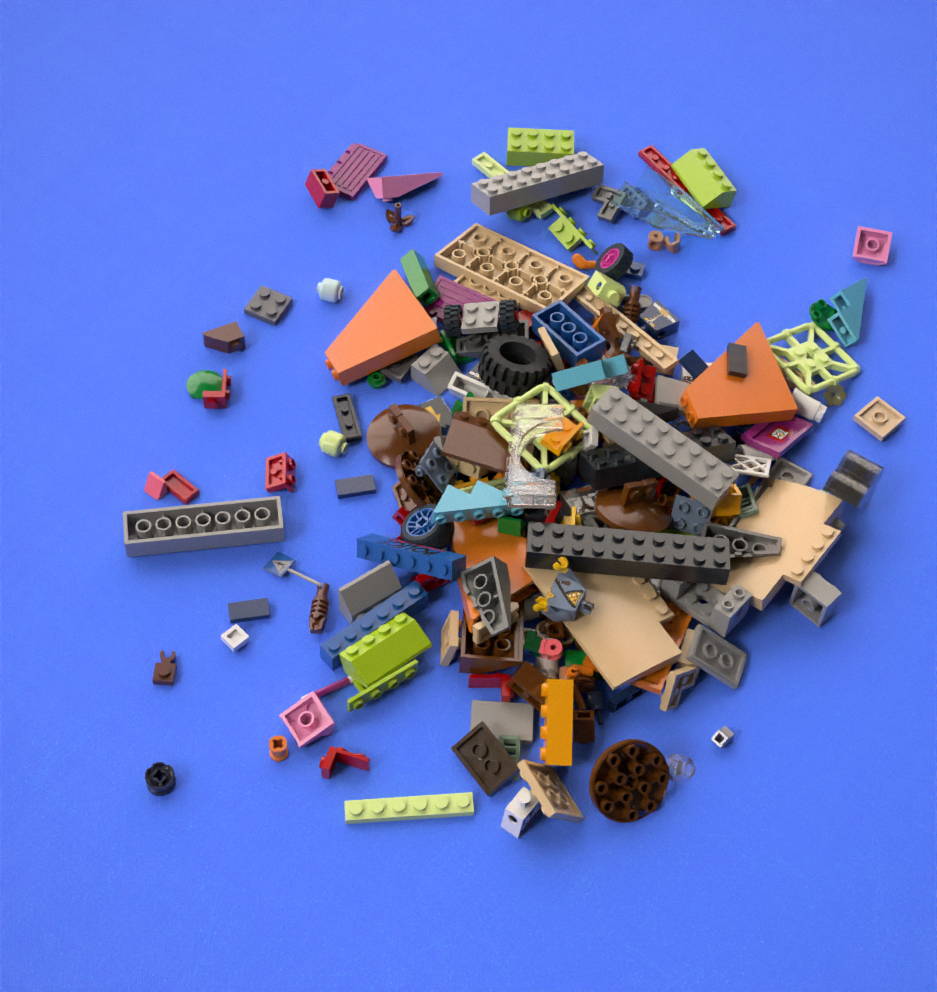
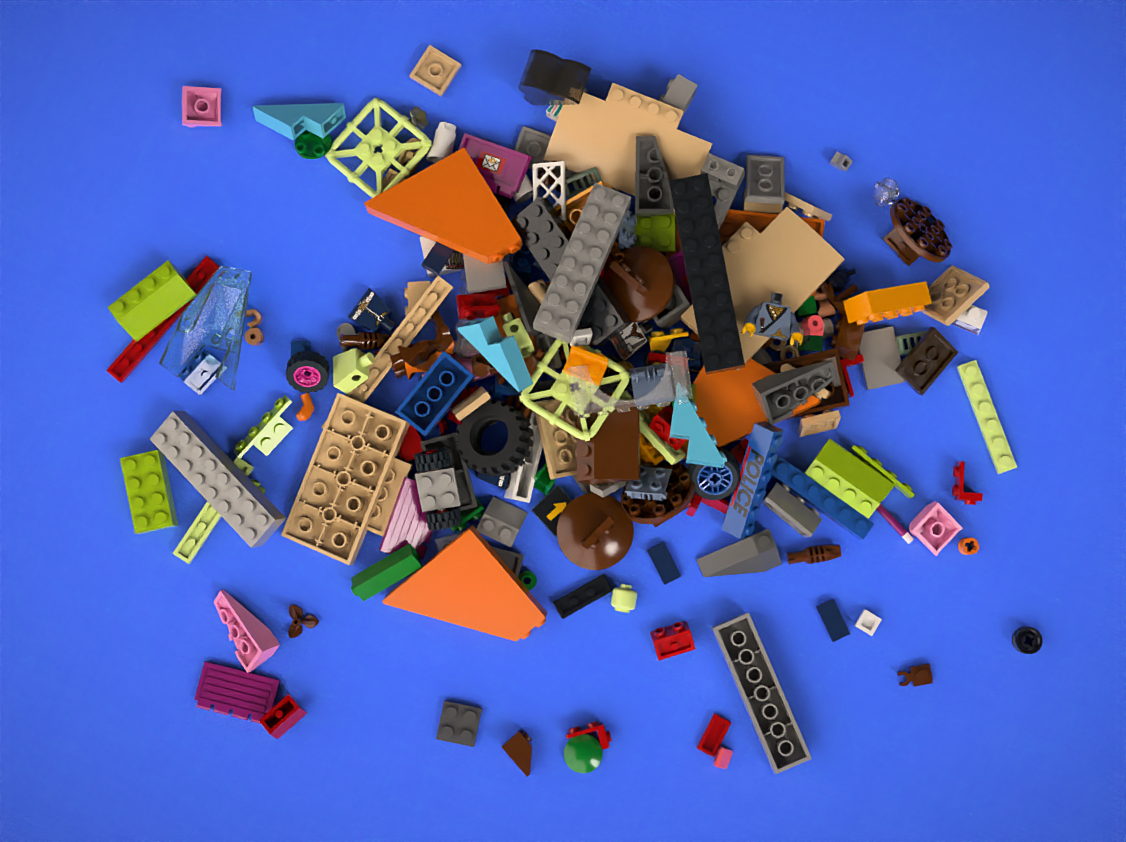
camera: 100 degrees left, 30 degrees up
piece [263,552,322,587] -> none
light aqua head [317,278,344,303] -> none
orange arm [565,664,594,680] -> none
reddish brown brick [573,710,595,744] -> none
dark grey plate [591,184,629,224] -> none
dark grey plate [620,332,637,354] -> none
black tile [727,342,747,378] -> none
none -> dark grey wedge [696,529,782,577]

